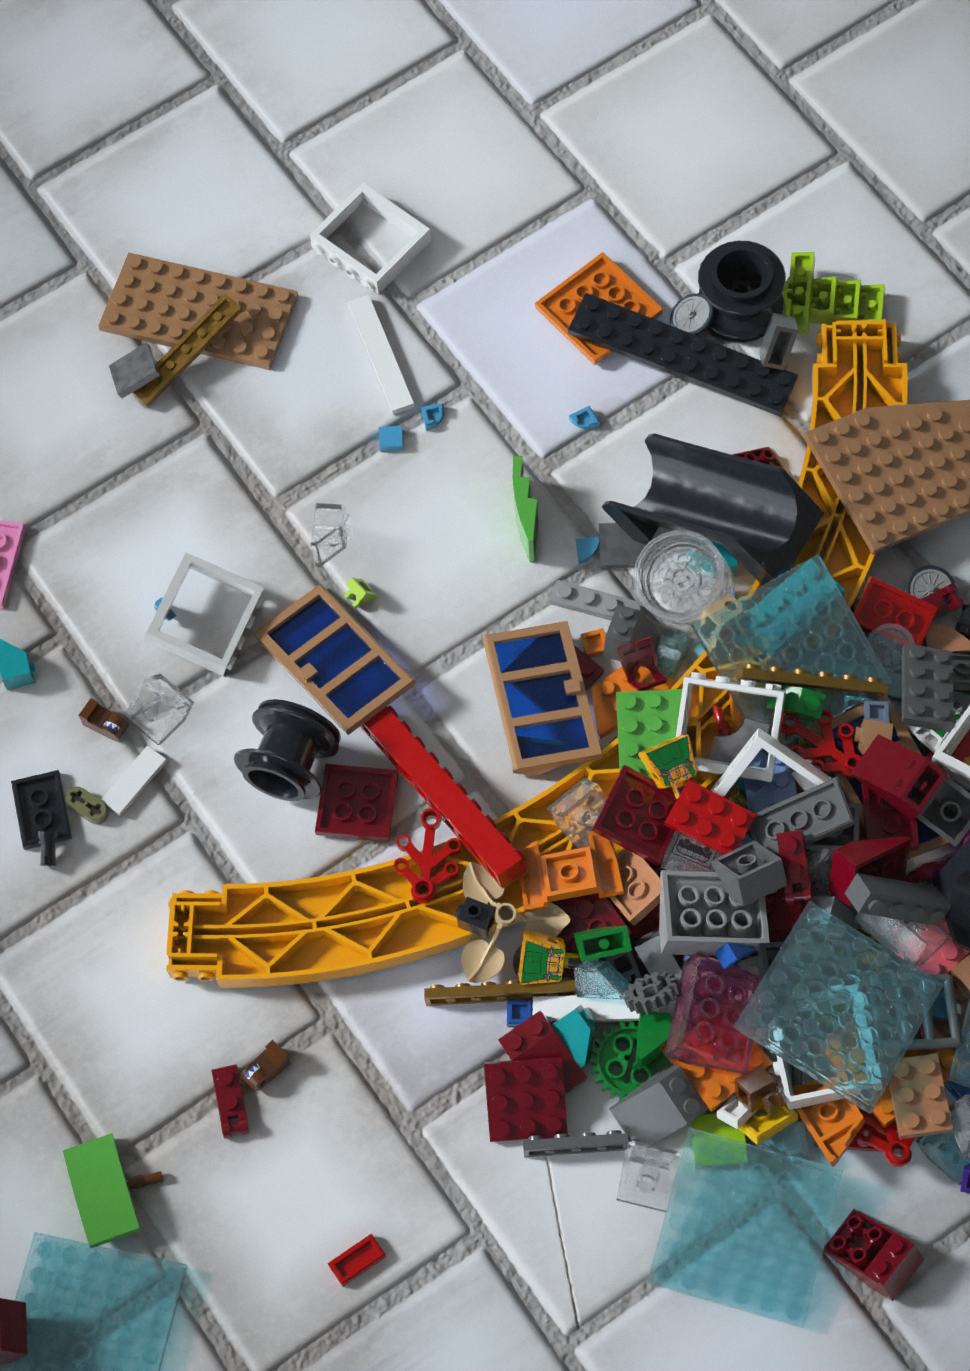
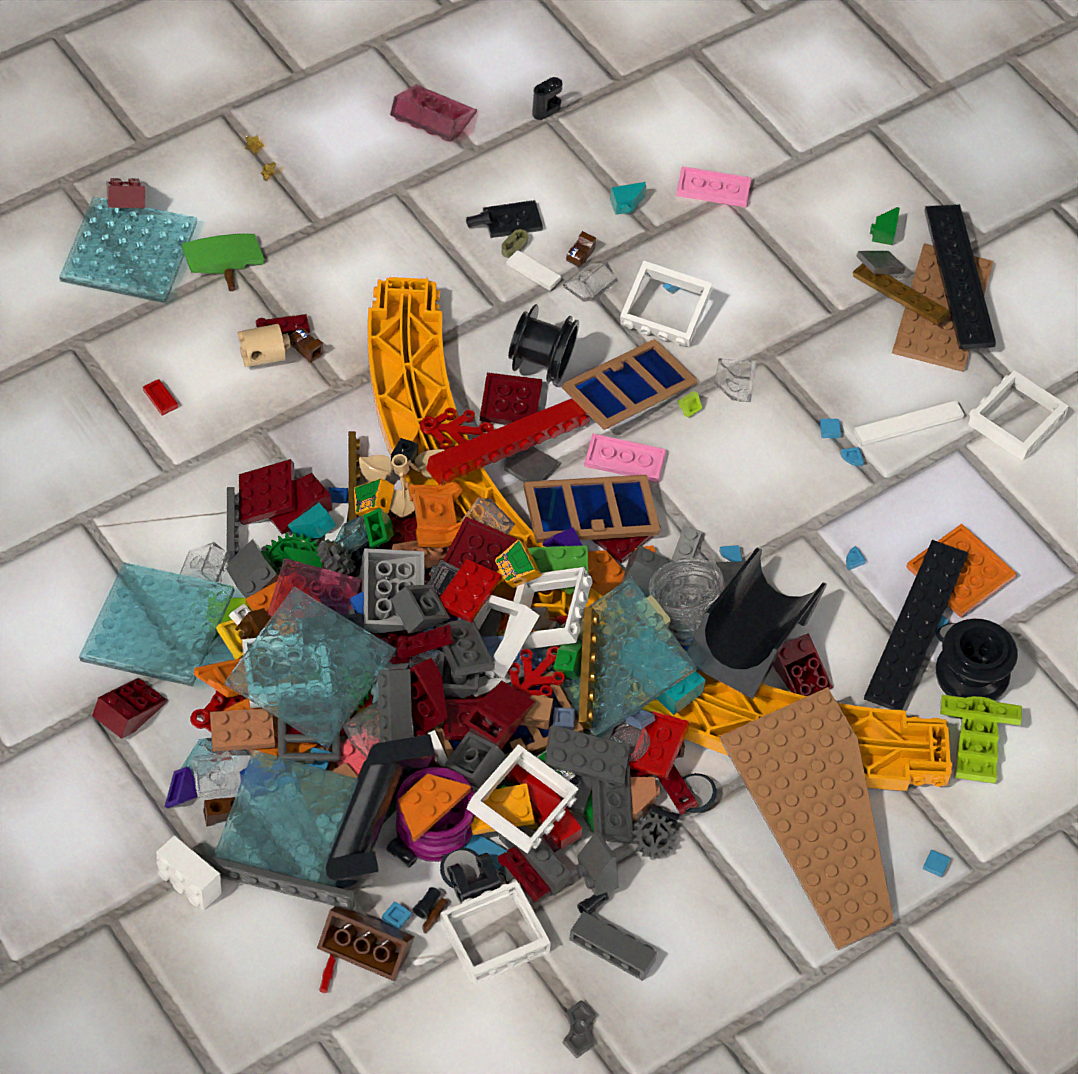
camera: 80 degrees right, 10 degrees down
bright green slope [512,456,539,563] -> none
dark red piece [617,636,668,691] -> none
dark grey brick [759,313,799,370] -> none
none -> tan cylinder [238,324,291,367]
none -> flat silver tile [504,446,558,489]
none -> dark purple slope [543,527,583,547]
none -> bright pink tile [584,433,666,483]
none -> sand blue tile [625,708,655,729]
none -> green slope [870,207,900,246]
none -> black plate [924,204,996,349]

